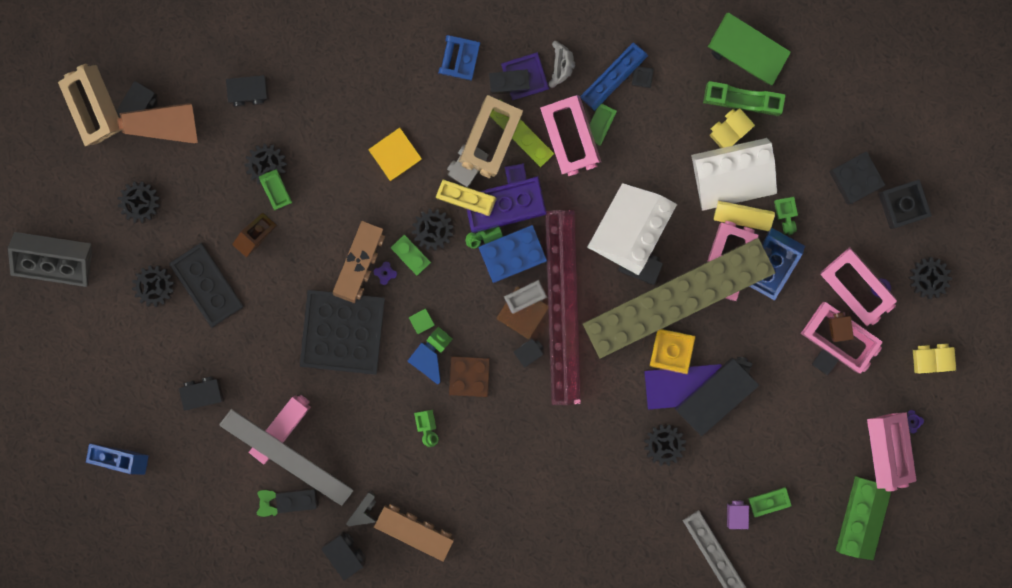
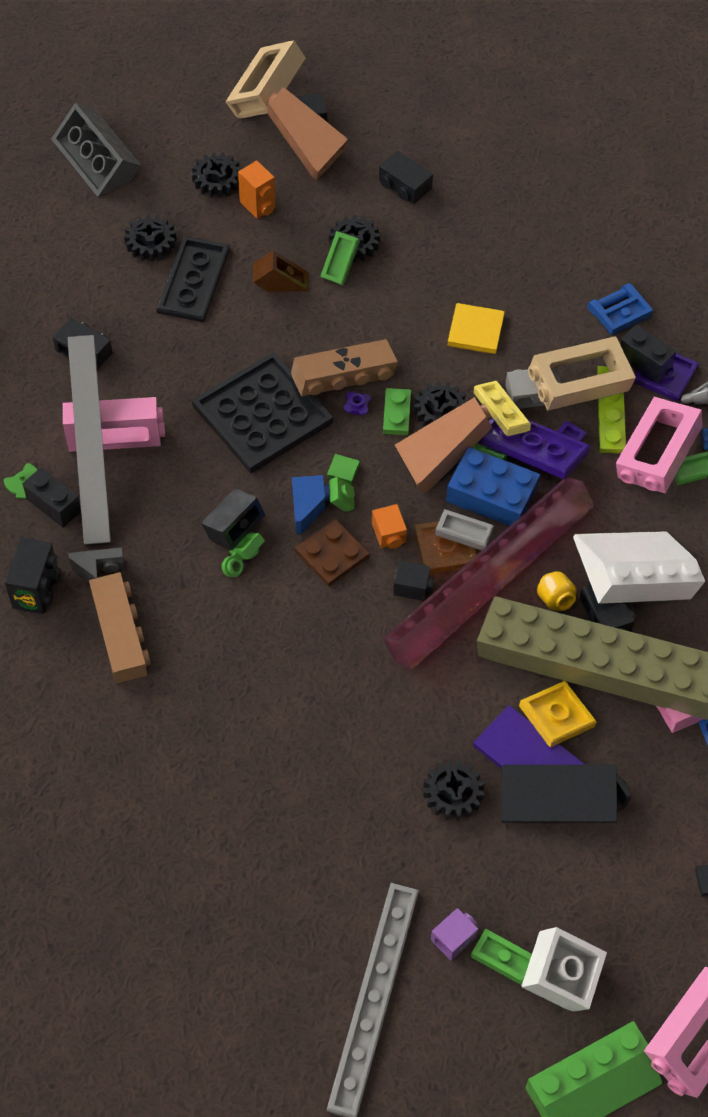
camera: 45 degrees right, 30 degrees down
none -> black brick [201,488,266,550]
none -> orange brick [238,161,276,219]
none -> orange brick [372,504,407,549]
none -> nougat slope [395,397,492,493]
none -> white brick [521,927,607,1012]
none -> yellow head [537,571,577,611]

